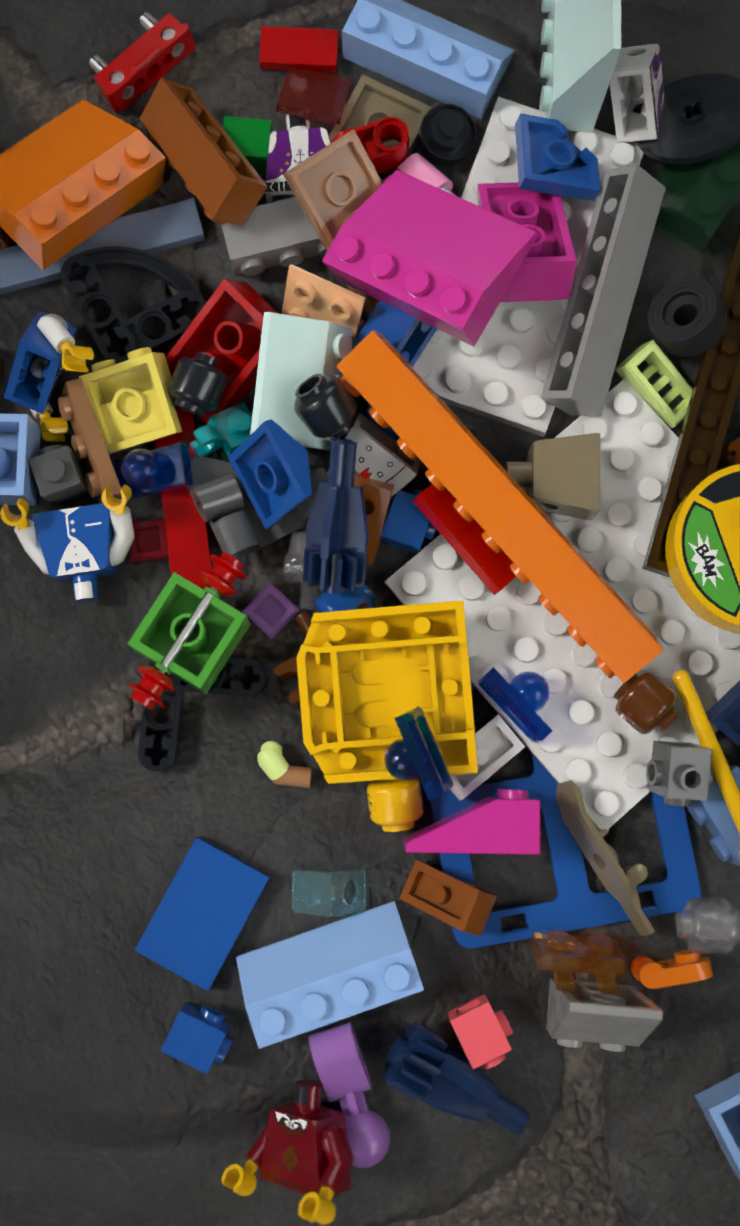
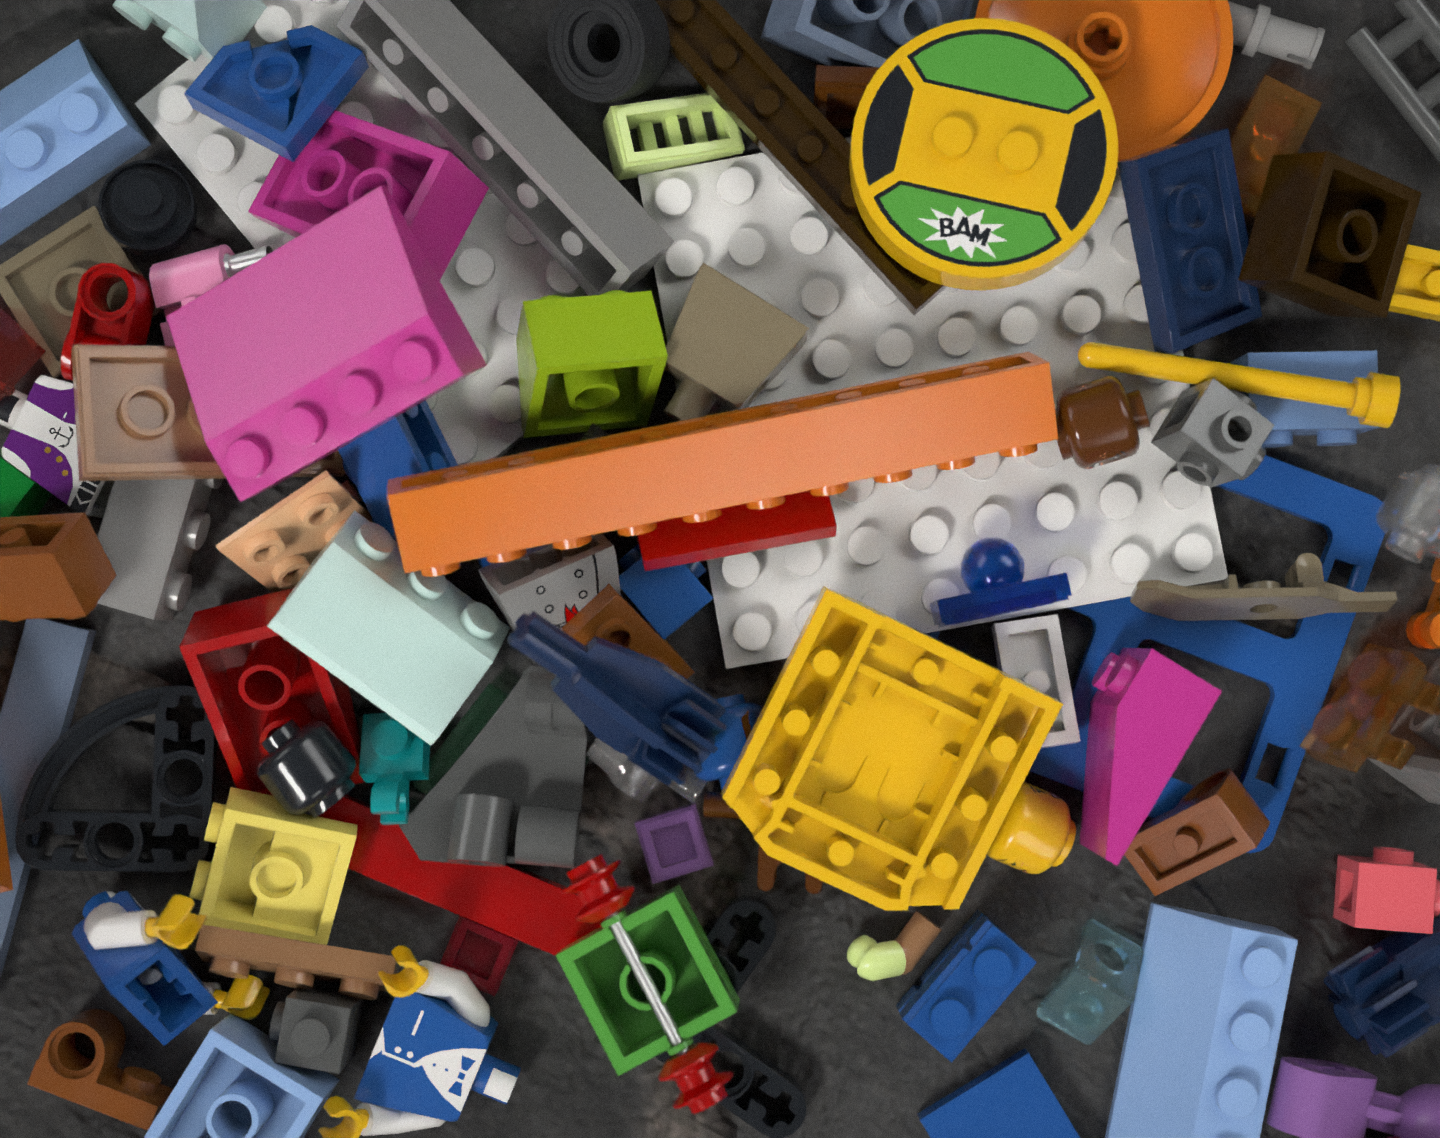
camera: 60 degrees left, 5 degrees up
clear blue tile [115,442,193,500] -> none
blue slope [227,419,312,530] -> none
black head [294,374,357,438] -> none
clear blue tile [384,706,454,800] -> none
none -> lime slope [516,290,668,438]
none -> blue brick [896,909,1037,1062]

